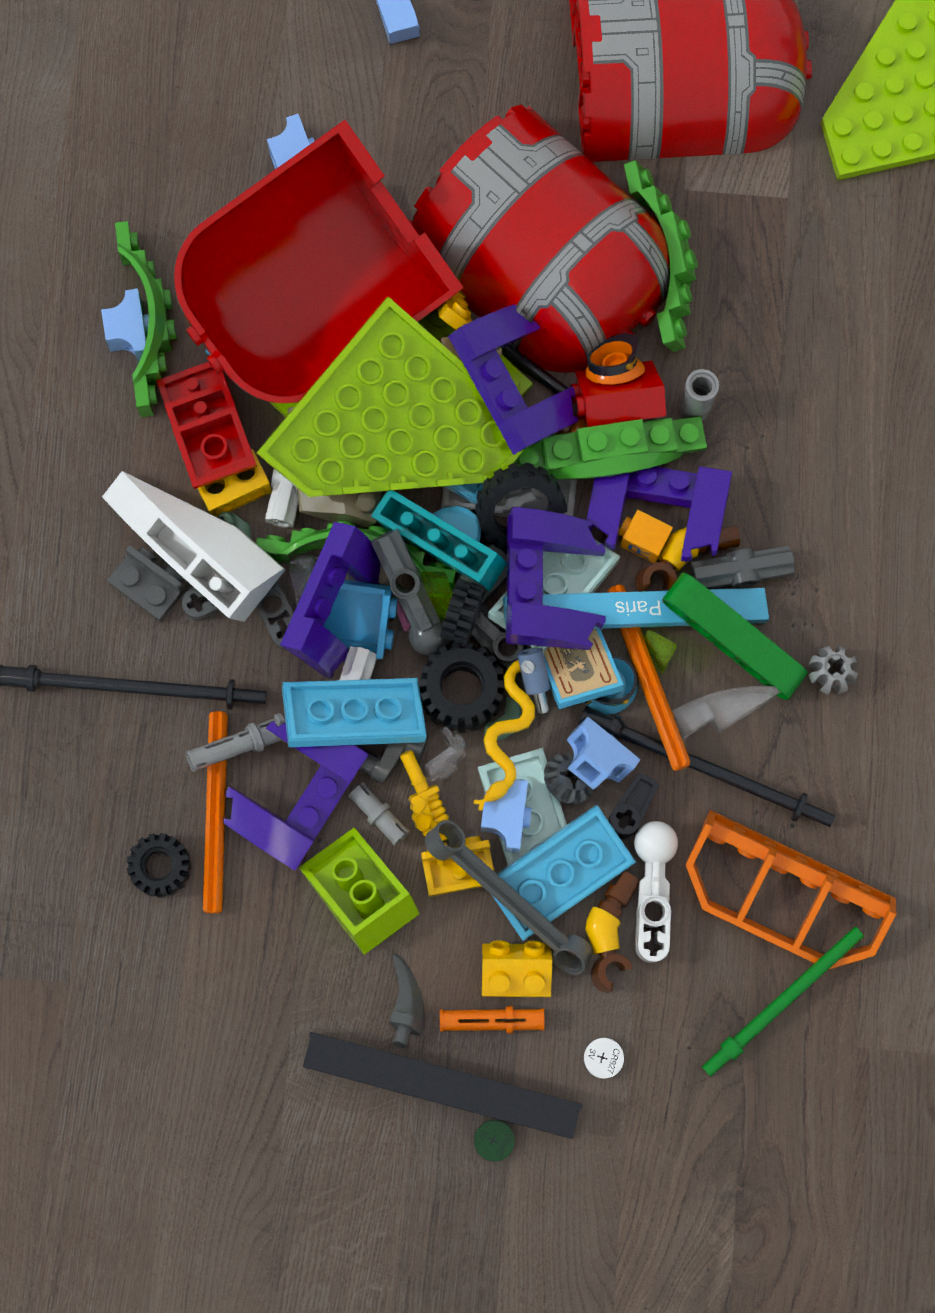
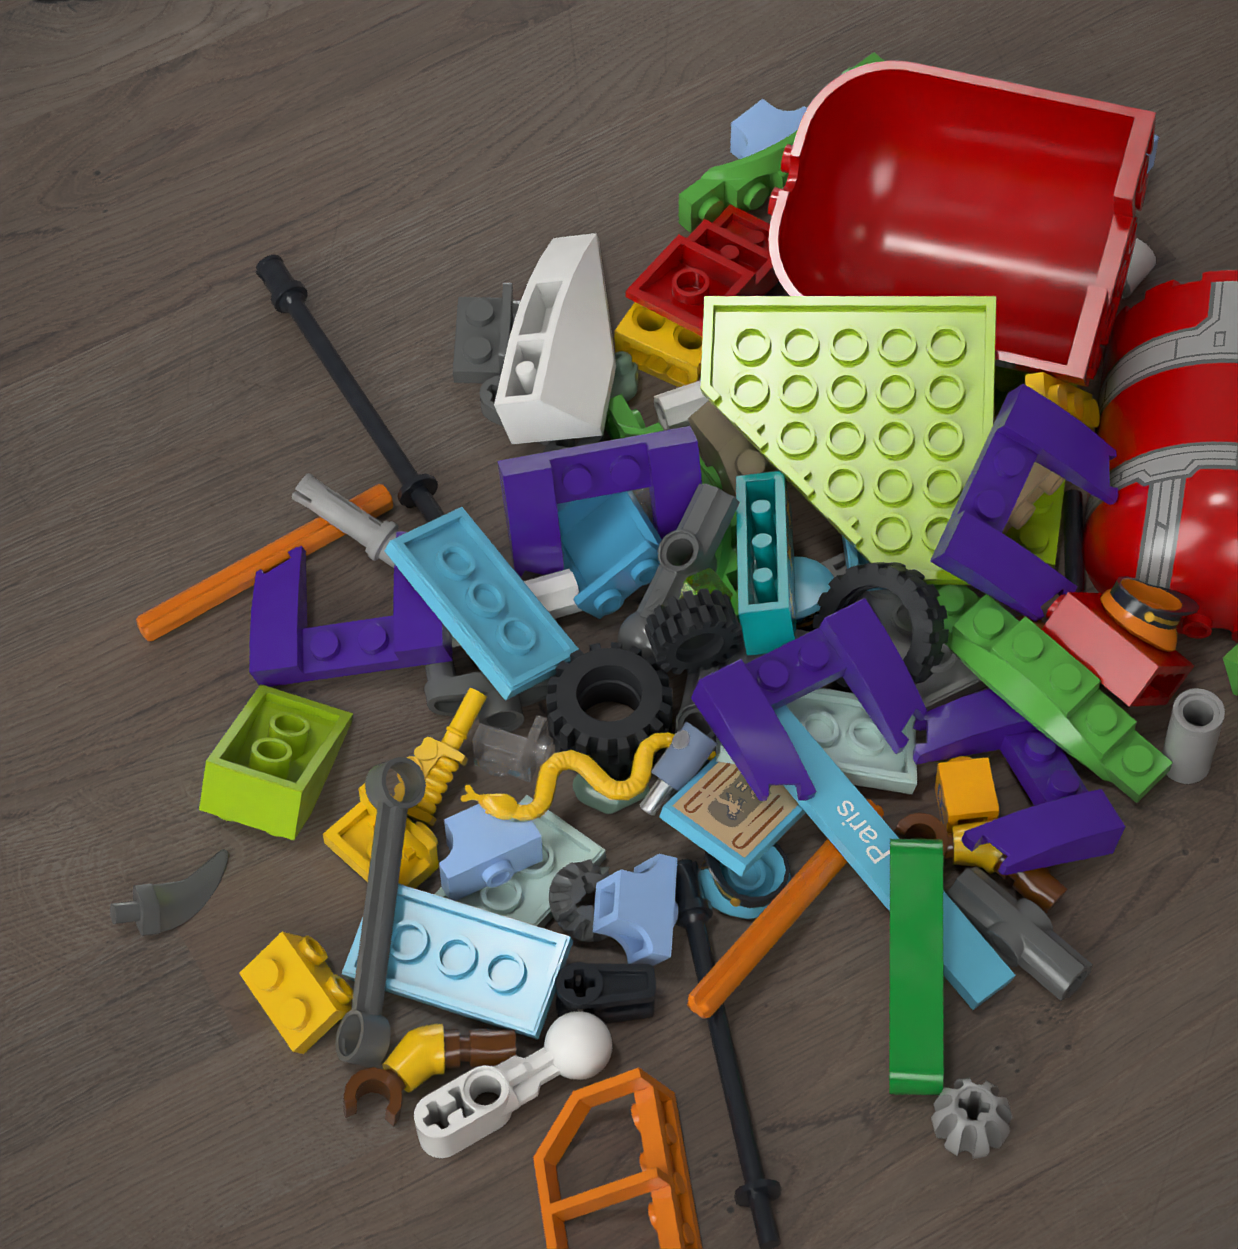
camera: 60 degrees right, 20 degrees down
black tyre [127,833,192,898] -> none
black tile [303,1032,583,1139] -> none
light grey pin [348,782,410,846] -> none
orange pin [440,1006,544,1034] -> none
dark green piece [474,1120,515,1162] -> none
white piece [584,1038,624,1079] -> none
clear neon green slope [644,630,678,673] -> none
clear slope [672,686,779,740] -> none

